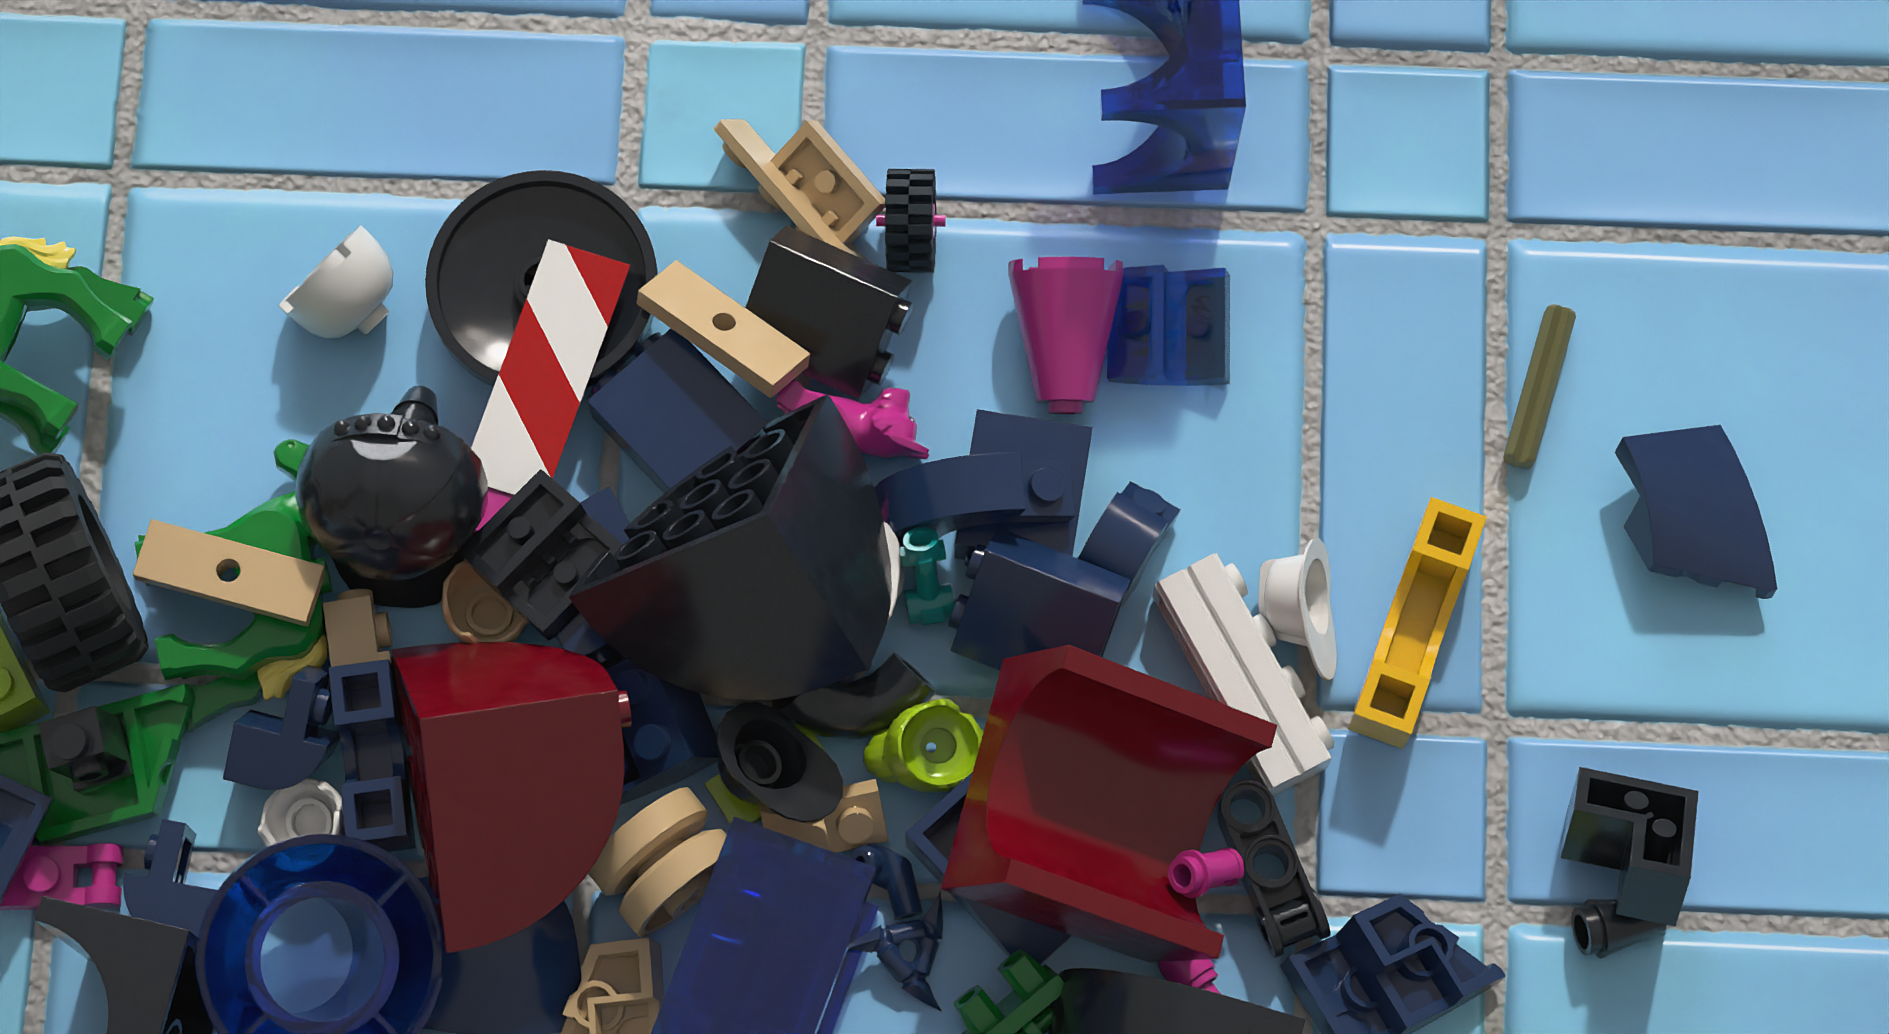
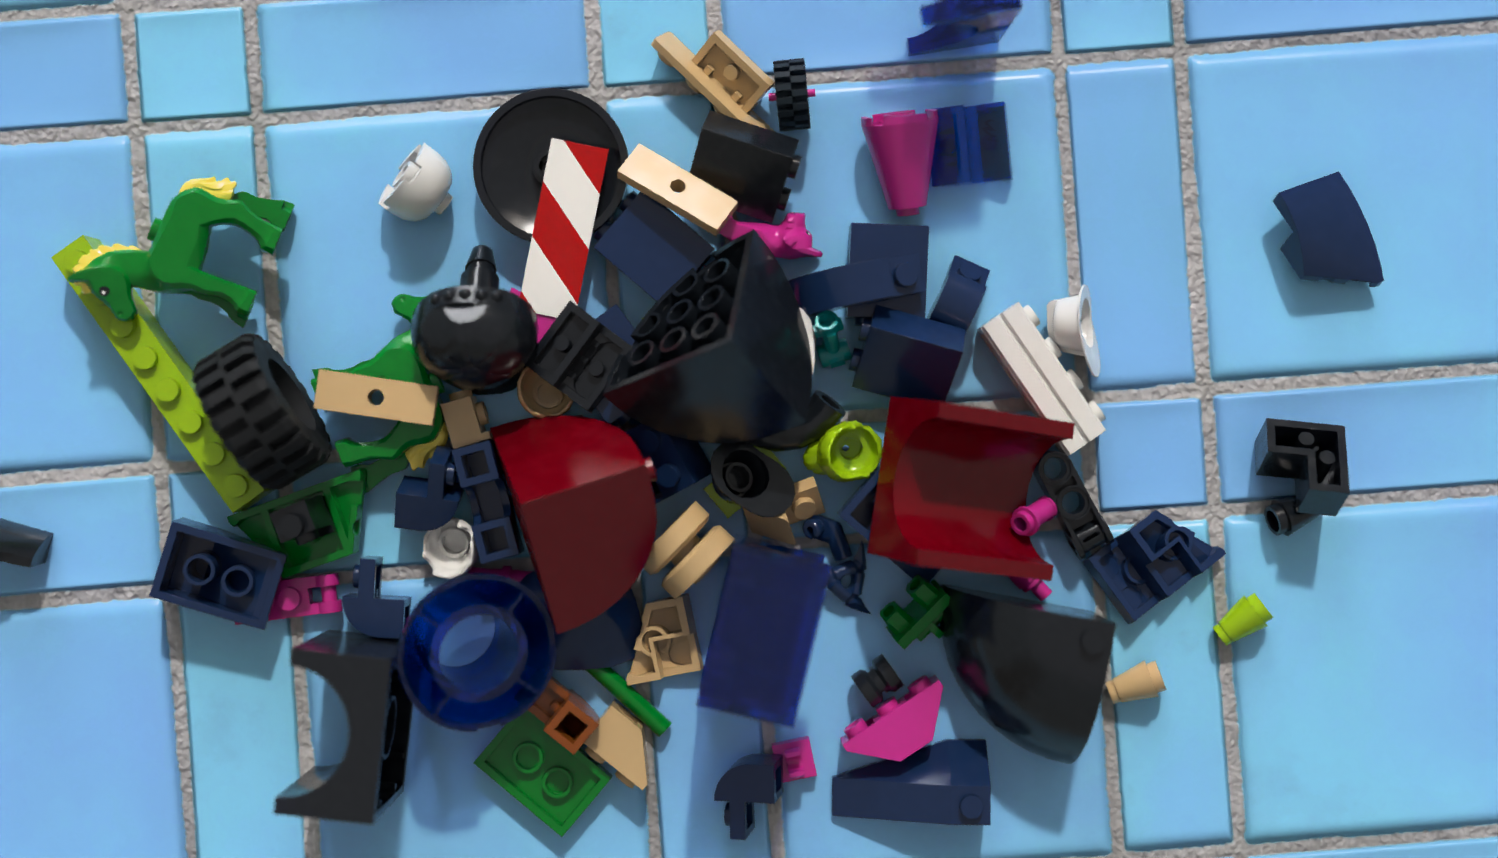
camera: 10 degrees left, 15 degrees up
yellow arch [1347,497,1487,749] -> none
olive axle [1503,304,1576,469] -> none

